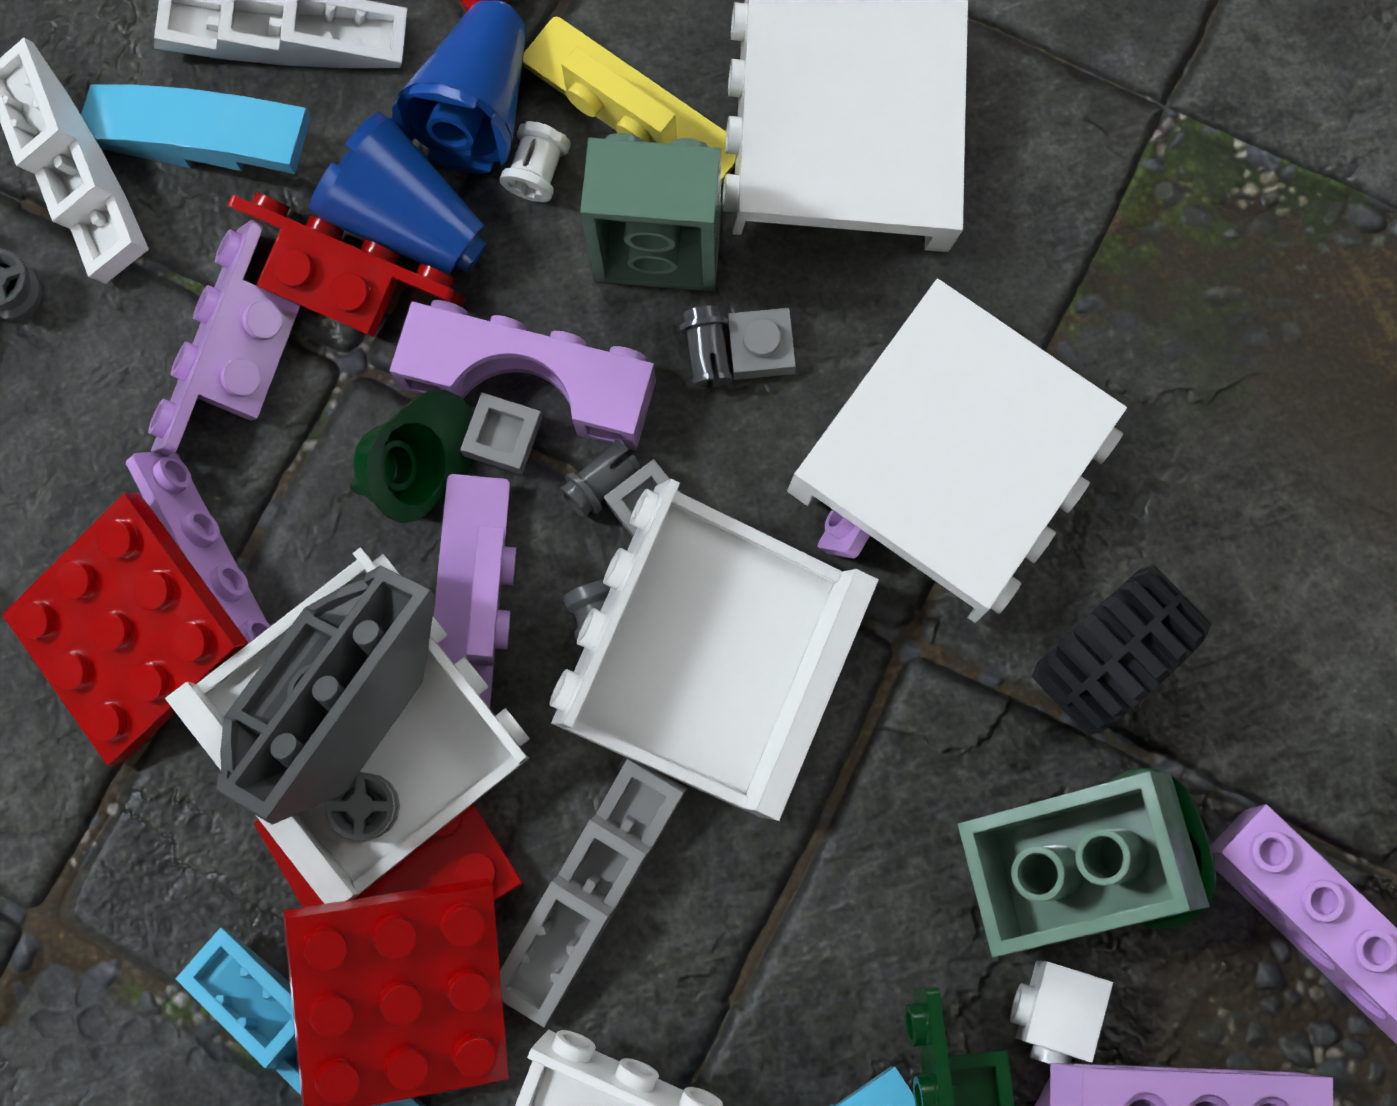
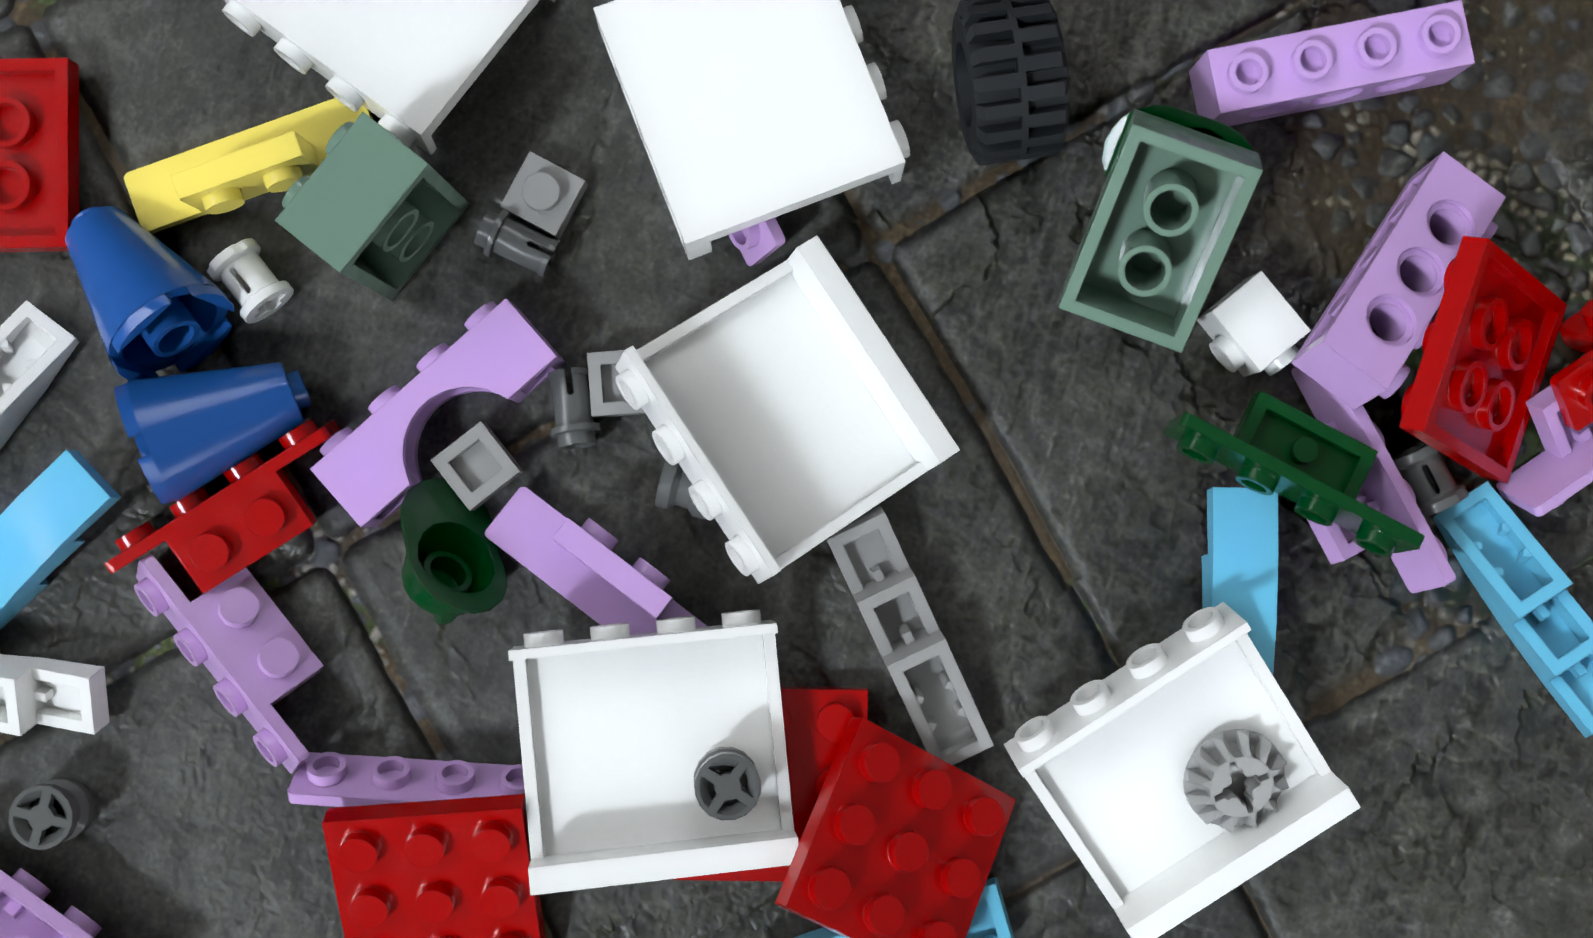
camera: 60 degrees left, 10 degrees up
dark grey wedge [216,565,436,825] -> none

